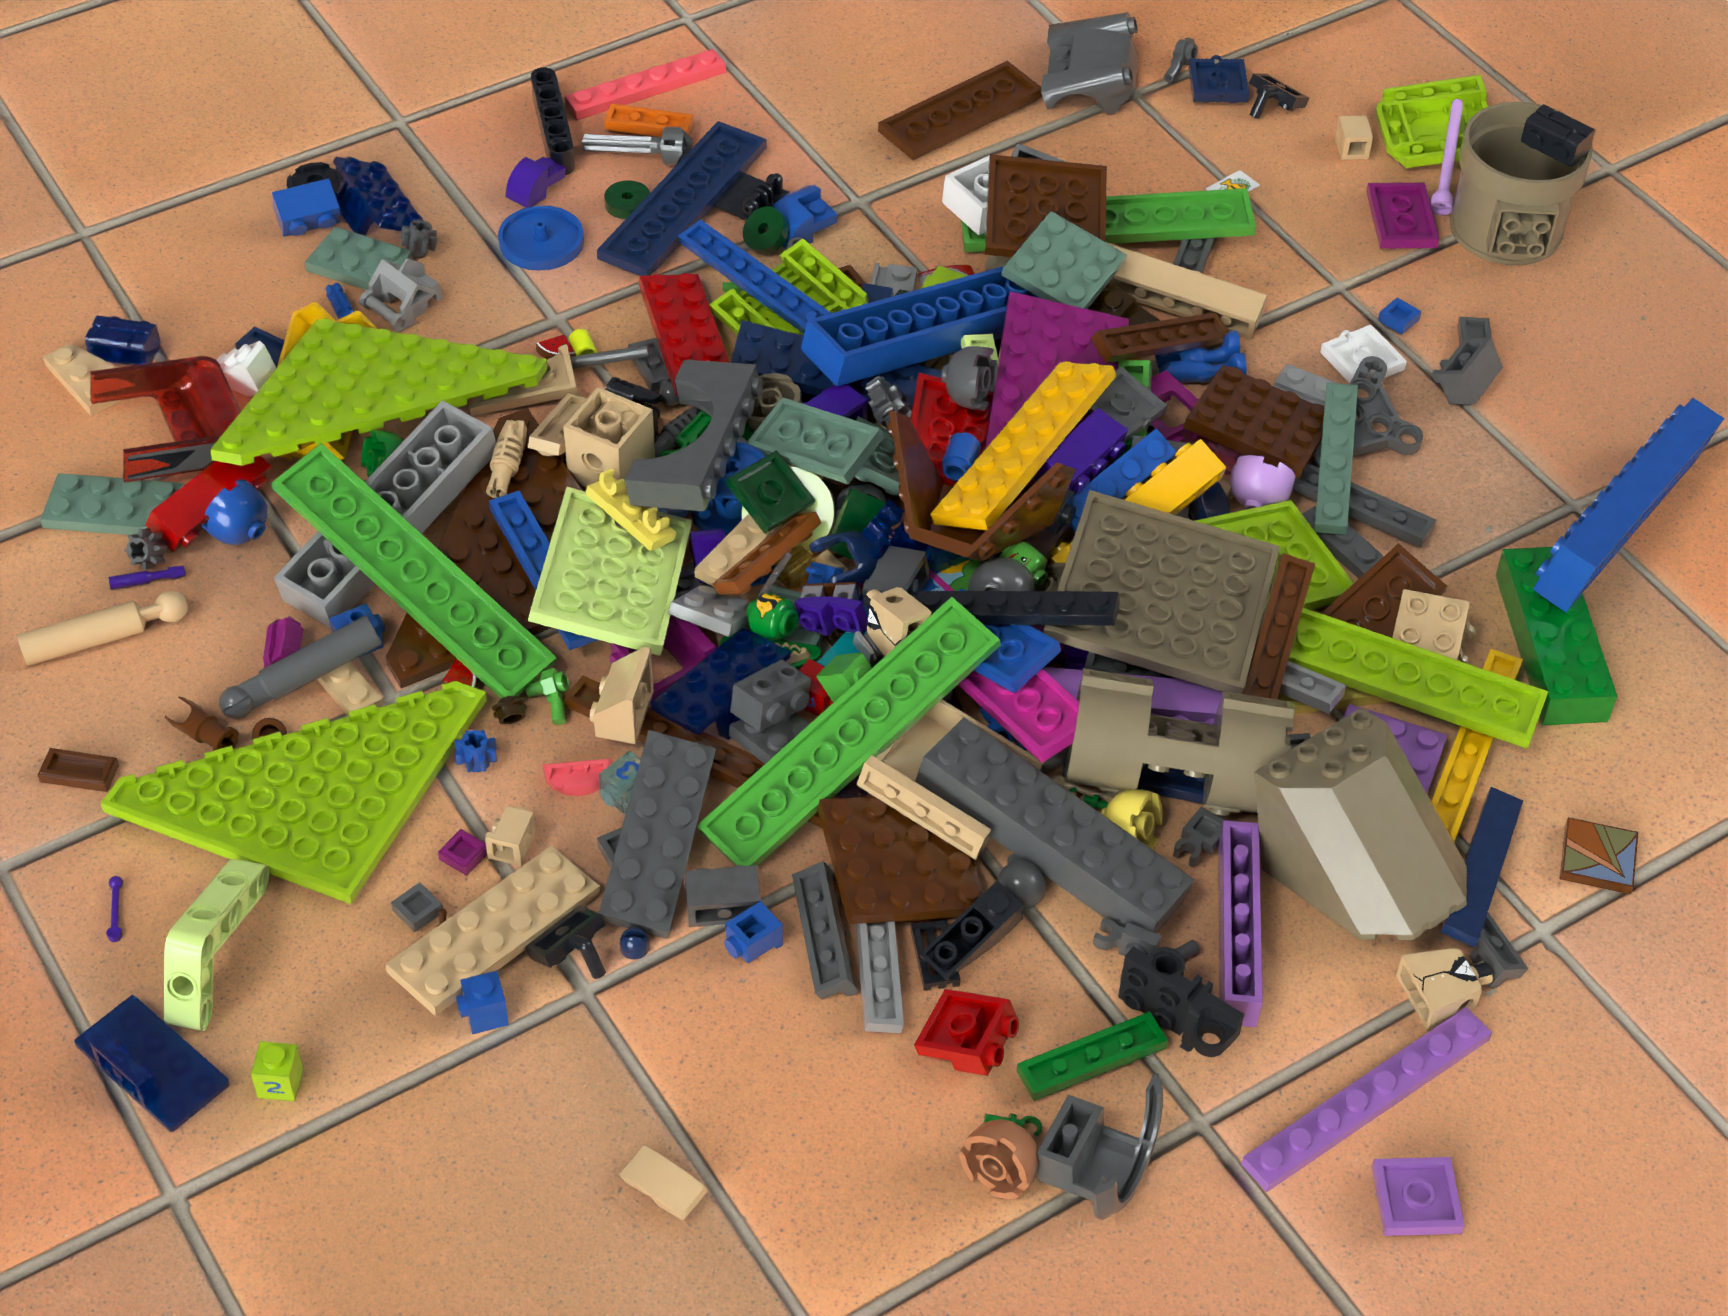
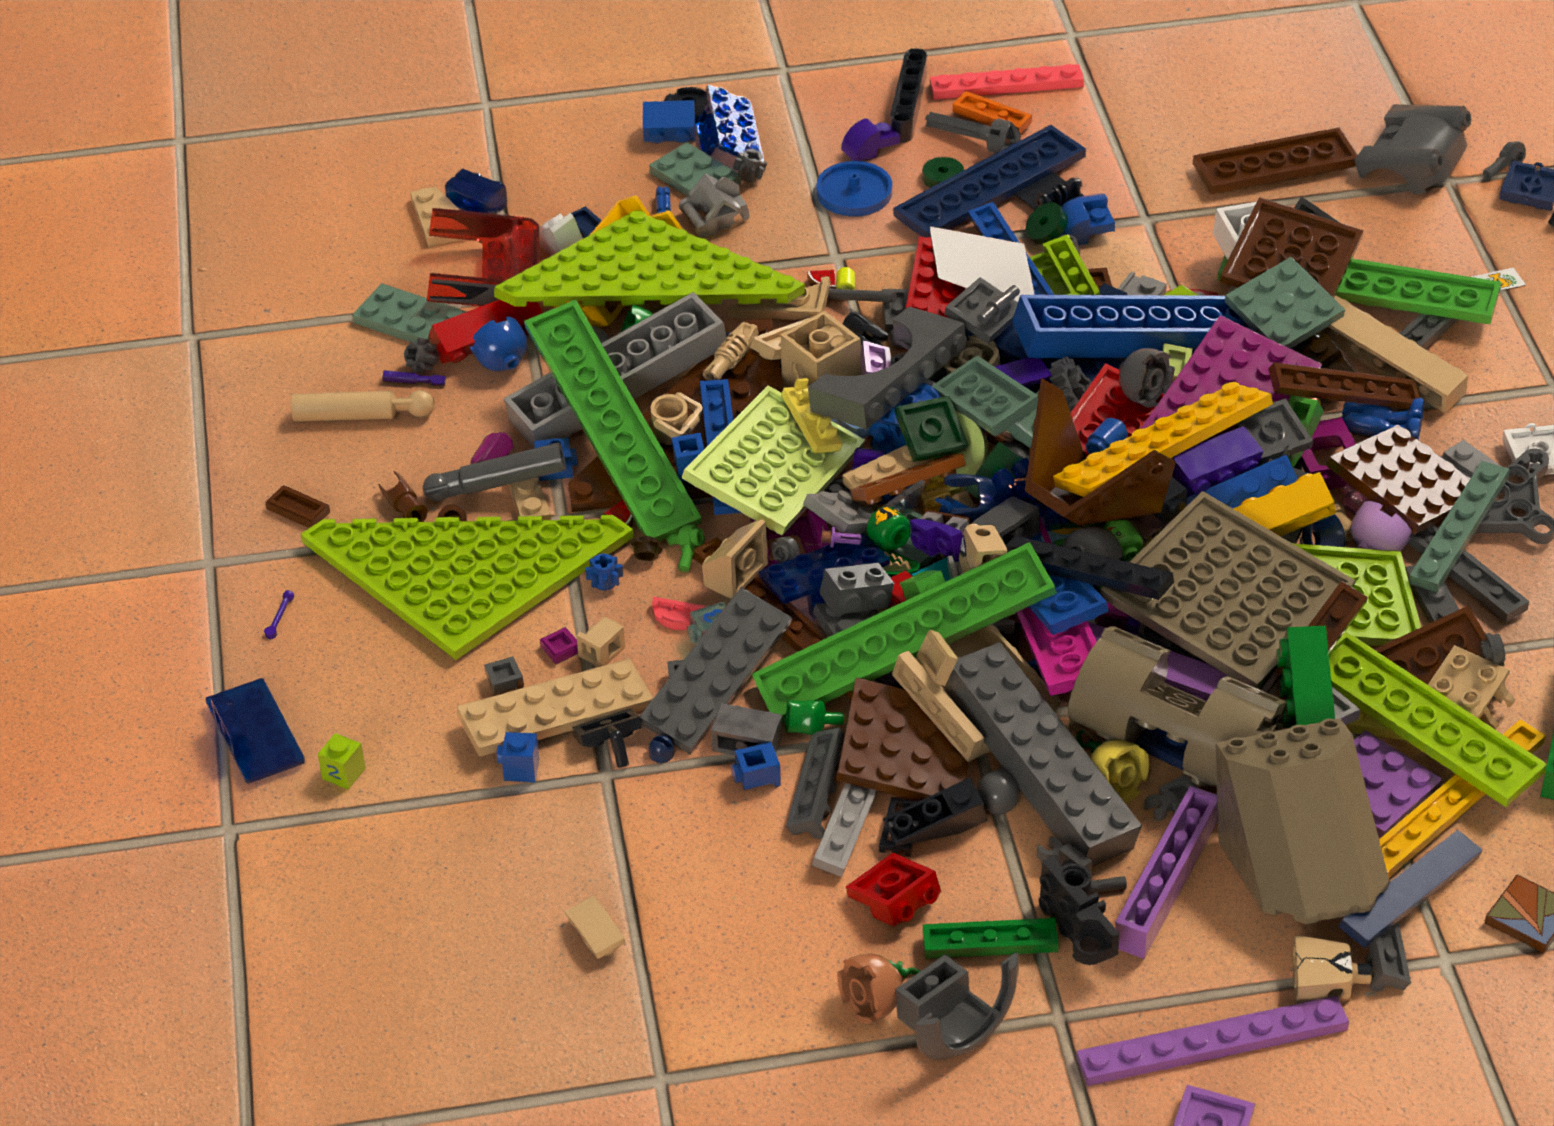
camera: 25 degrees right, 5 degrees down
yellowish green beam [164,859,270,1031] -> none
none -> tan piece [650,392,703,445]
none -> blue brick [672,433,704,482]
none -> dark grey plate [771,536,799,565]
none -> green piece [785,699,844,735]
none -> medium lavender piece [808,527,861,548]
none -> lavender plate [861,341,891,375]
none -> tan tile [917,630,958,686]
none -> white sticker [930,227,1035,302]
none -> dark grey plate [944,277,1020,344]
none -> green brick [1276,625,1335,729]
none -> dark grey plate [1480,633,1506,684]

